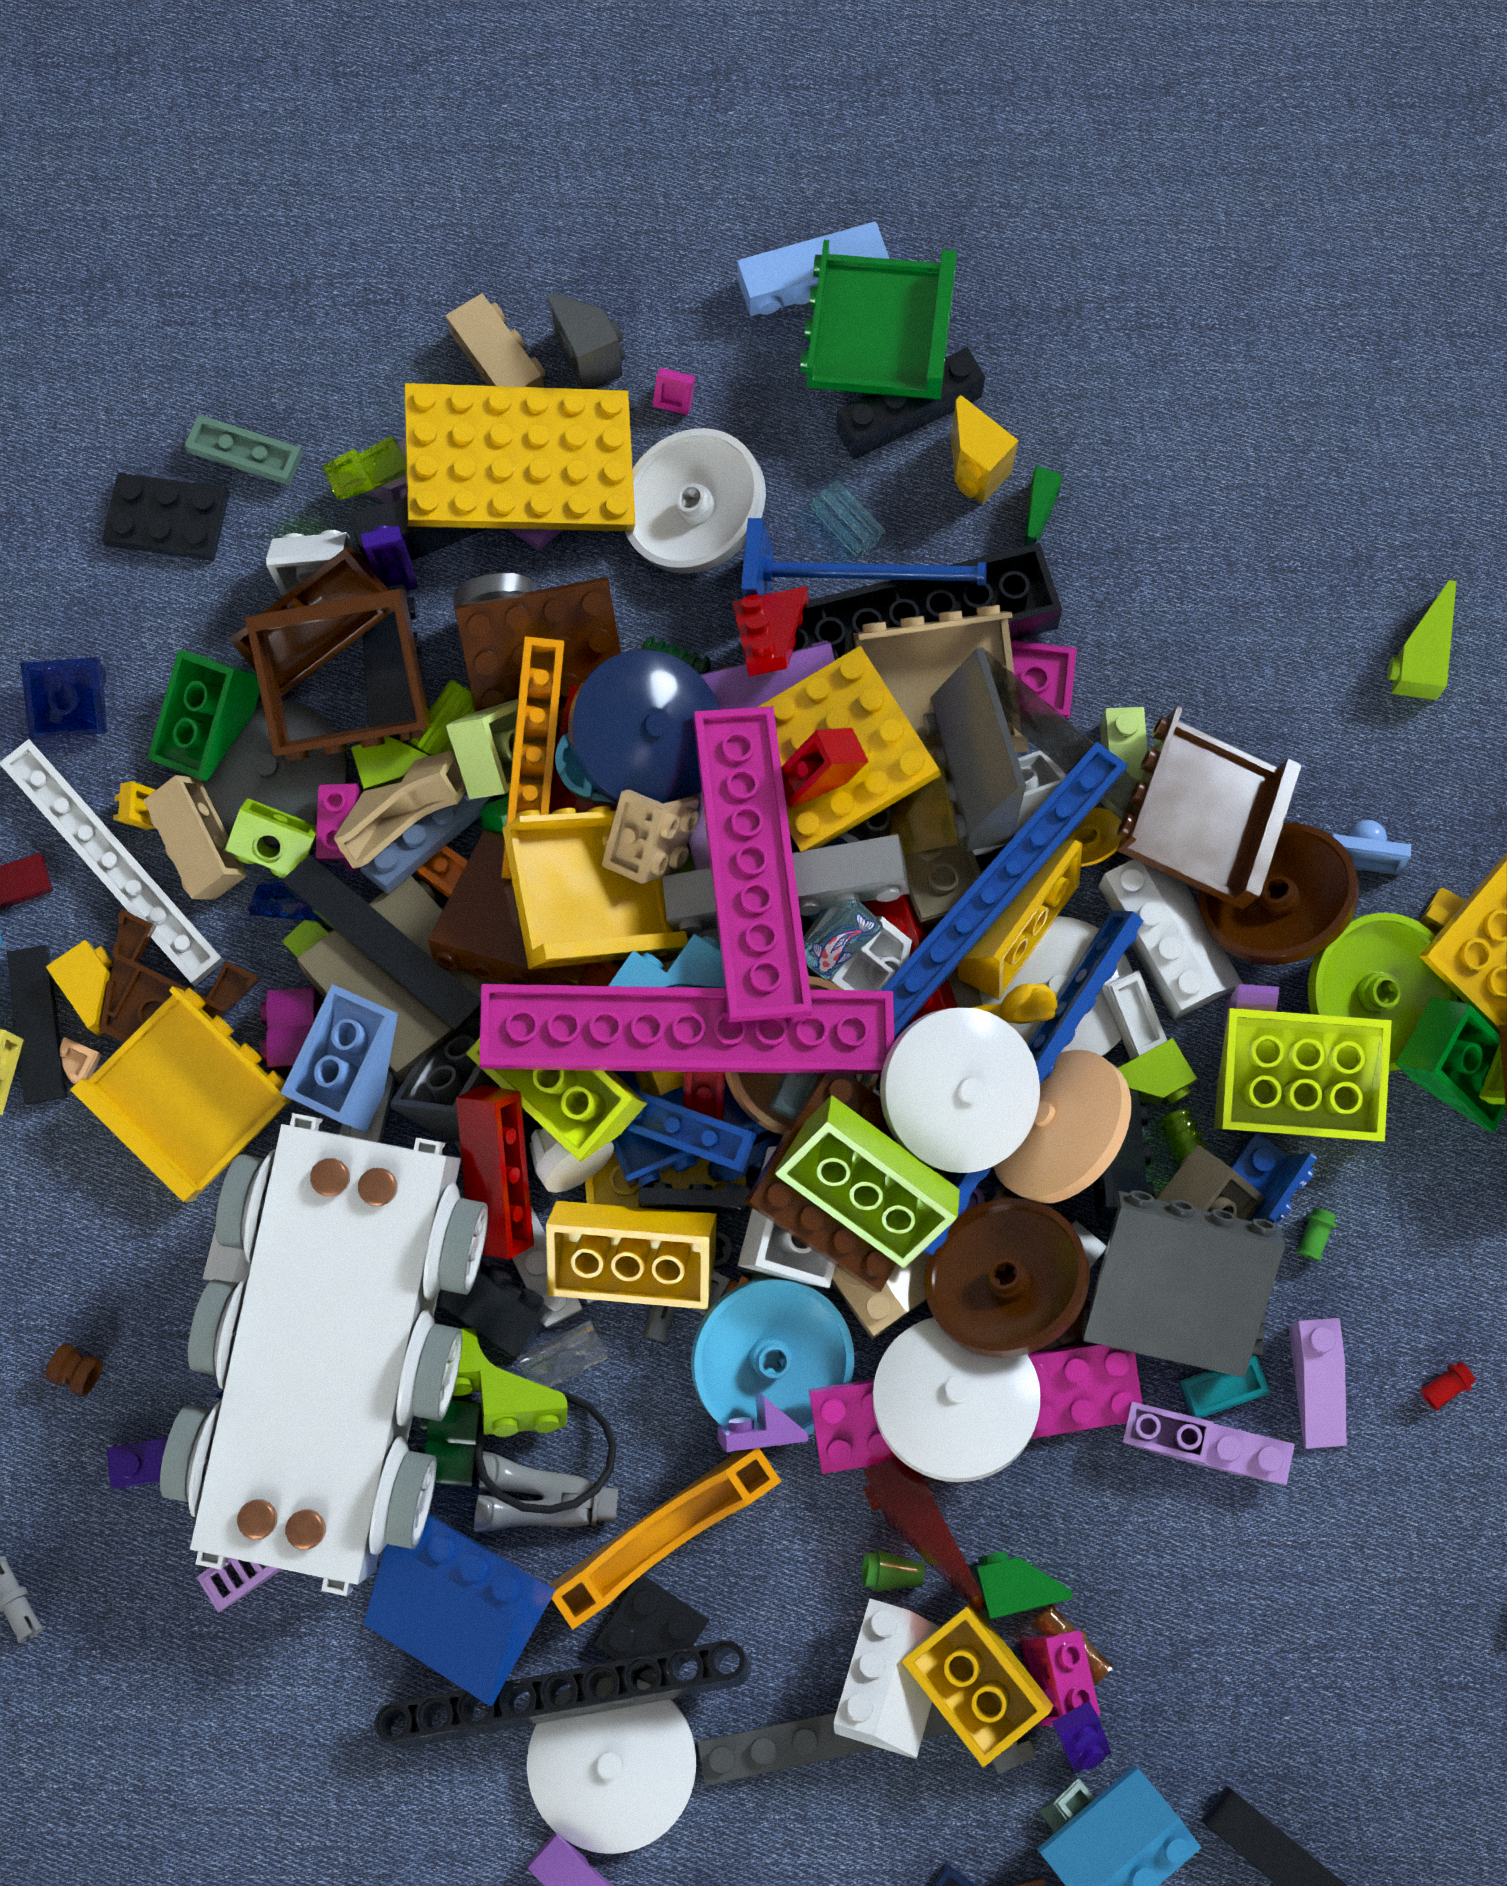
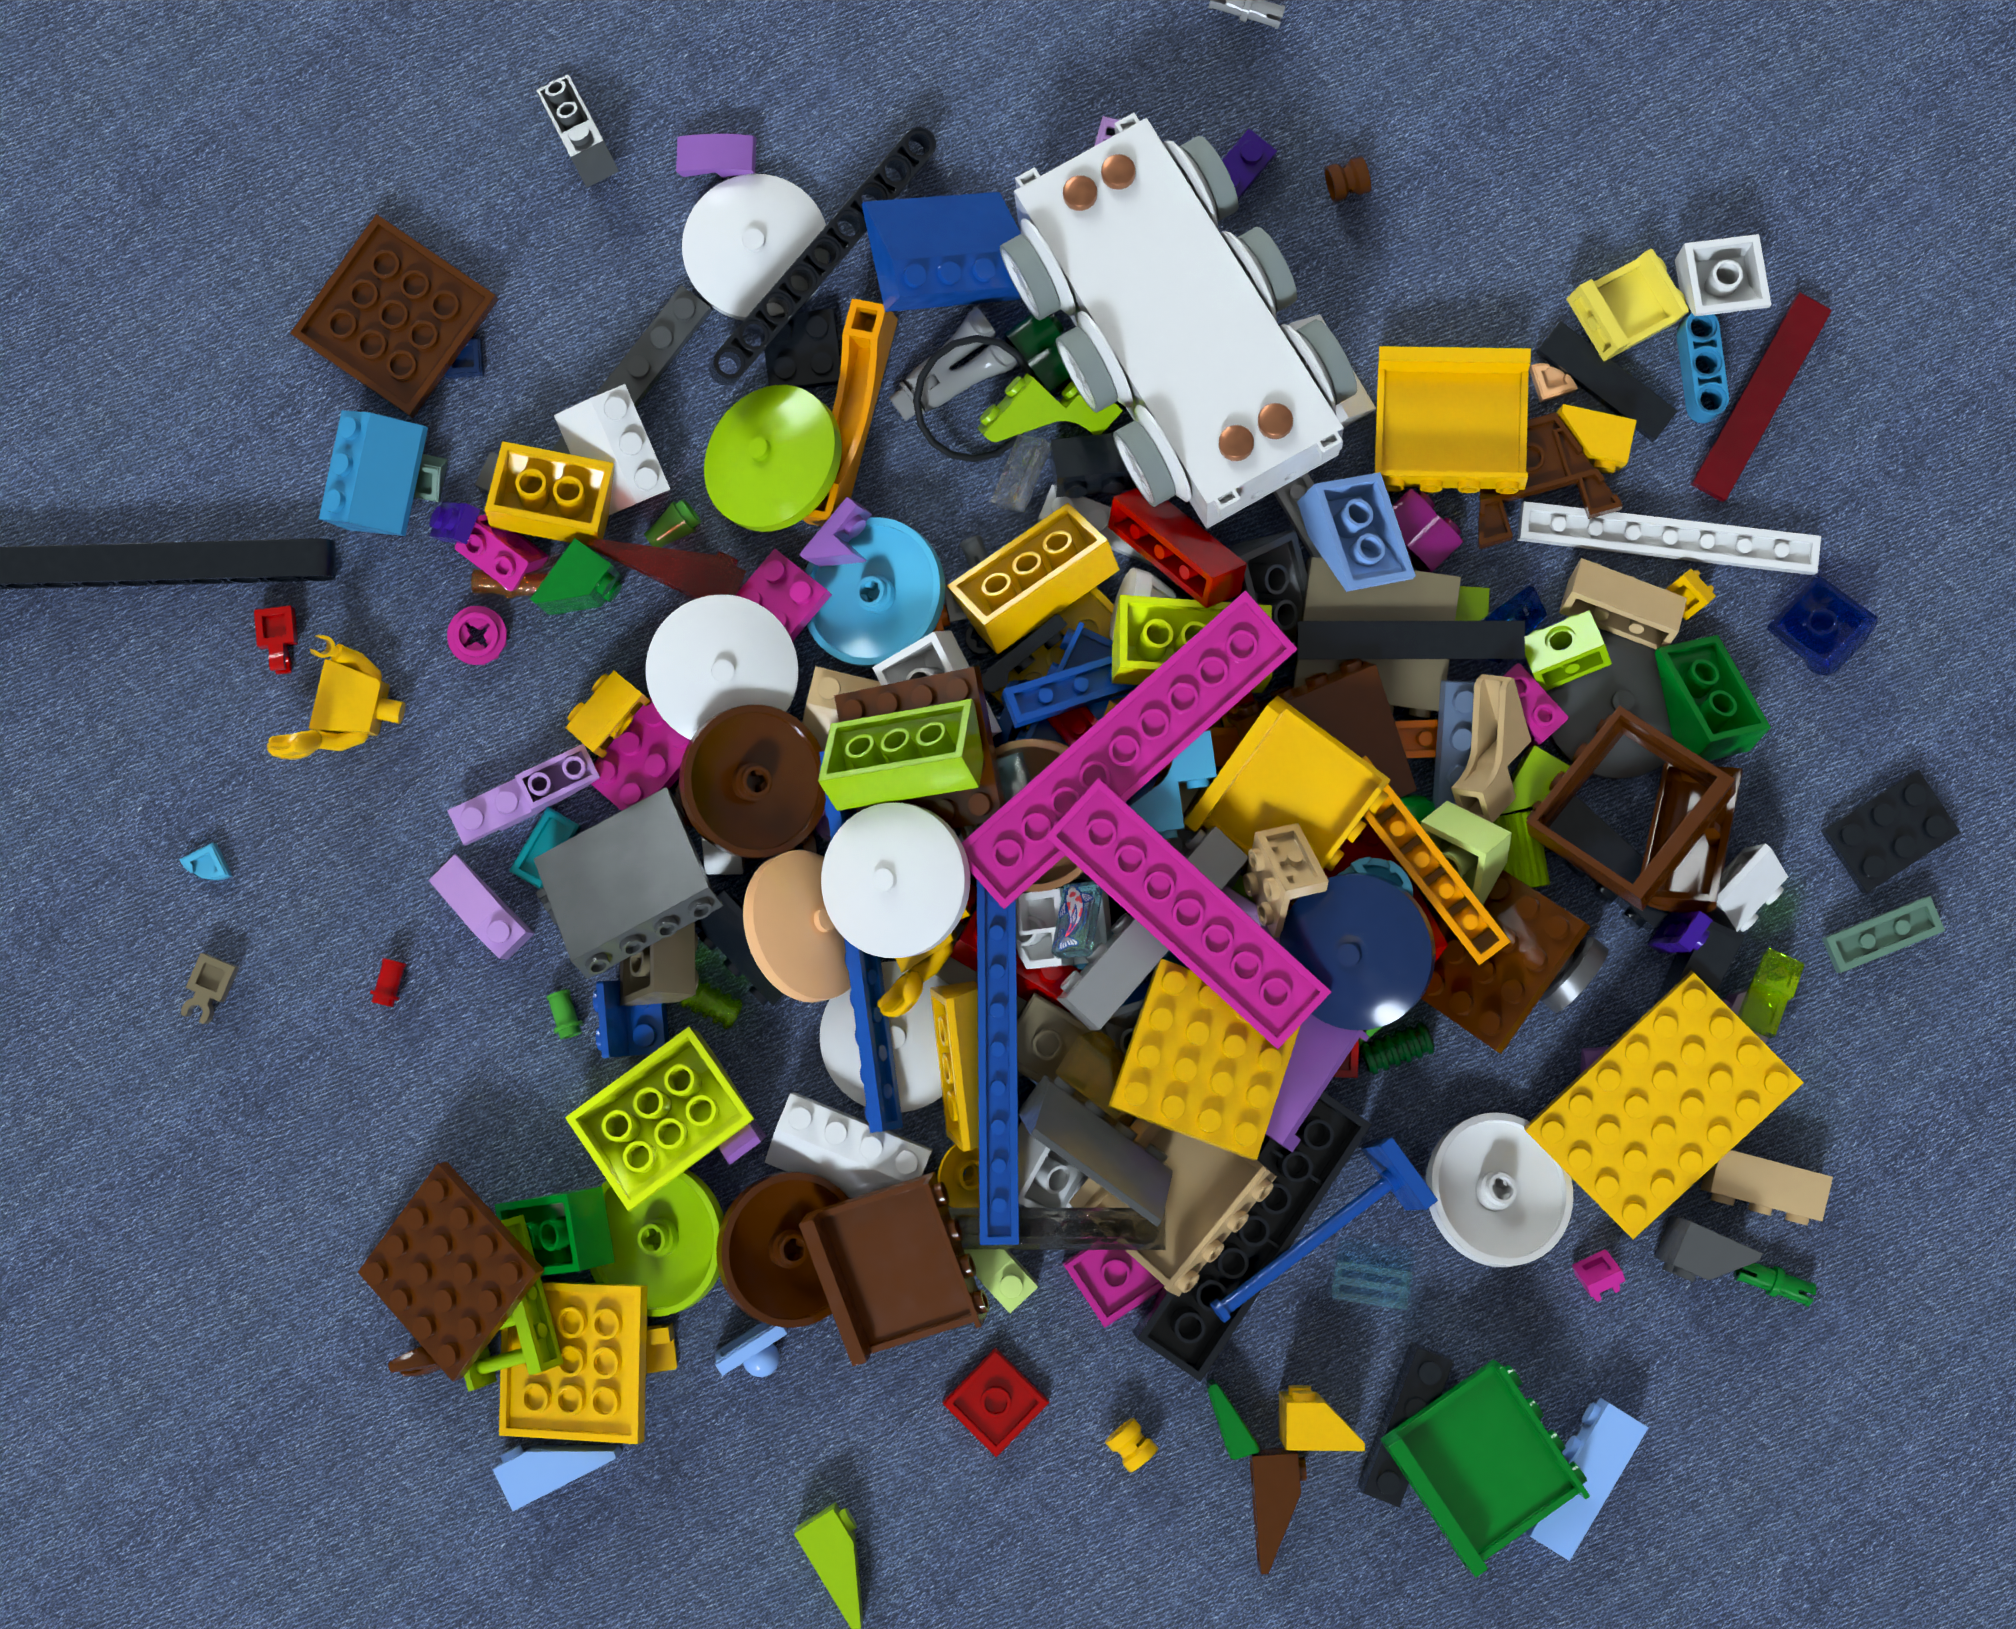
camera: 140 degrees right, 10 degrees up
red wing [732,586,809,677] -> none
red slope [781,728,869,809] -> none
white tile [1102,970,1167,1059] -> none
lime slope [1118,1038,1197,1105] -> none
none -> red plate [254,605,298,675]
none -> yellow torso [267,634,405,760]
none -> dark pink gear [447,606,508,665]
none -> yellow slope [565,670,651,758]
none -> lime dish [704,385,842,532]
none -> red tile [942,1346,1050,1457]
none -> yellow wheel [1105,1417,1159,1473]
none -> reddish brown slope [1249,1448,1307,1574]
none -> green pin [1734,1262,1817,1307]

